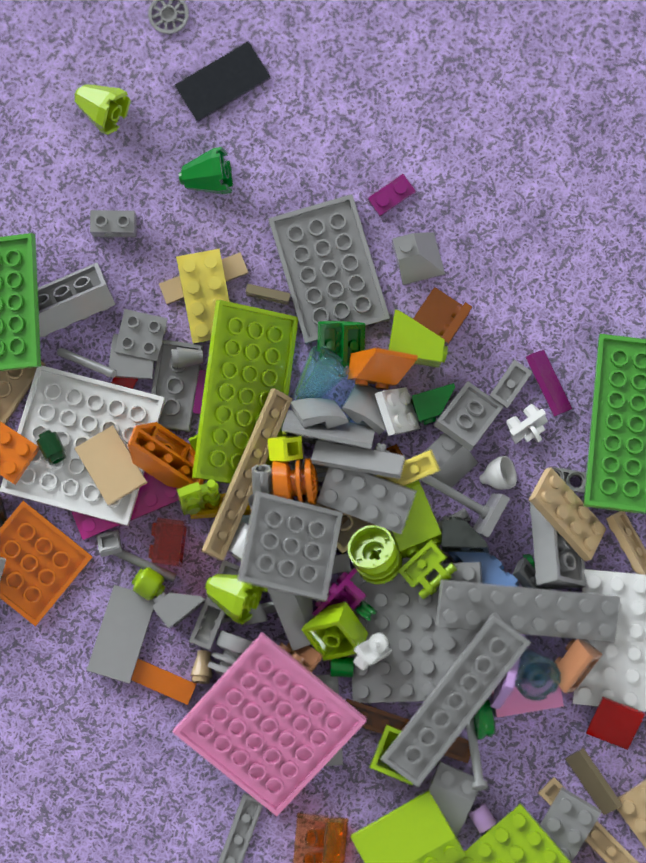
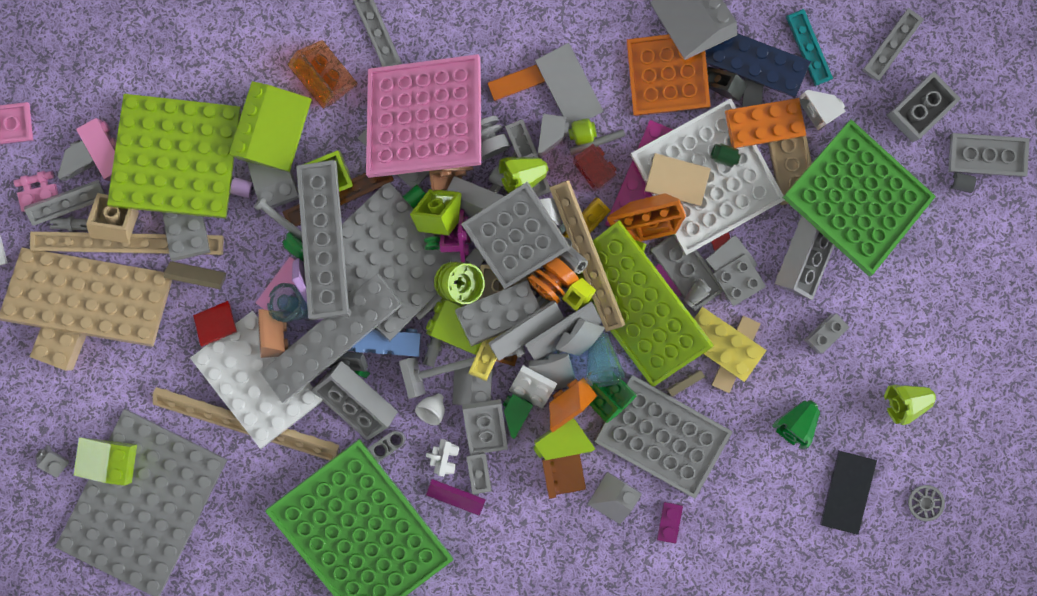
camera: 135 degrees right, 5 degrees up
light grey bar [57,347,117,378] -> none
light grey tile [96,530,123,557] -> none
lime plate [177,479,220,516] -> none
tan cone [190,650,212,684] -> none
white hips [353,633,392,670] -> none
lime plate [398,540,457,600] -> none
pearl dark grey slope [442,517,489,553] -> none
tan plate [529,467,607,562] -> none

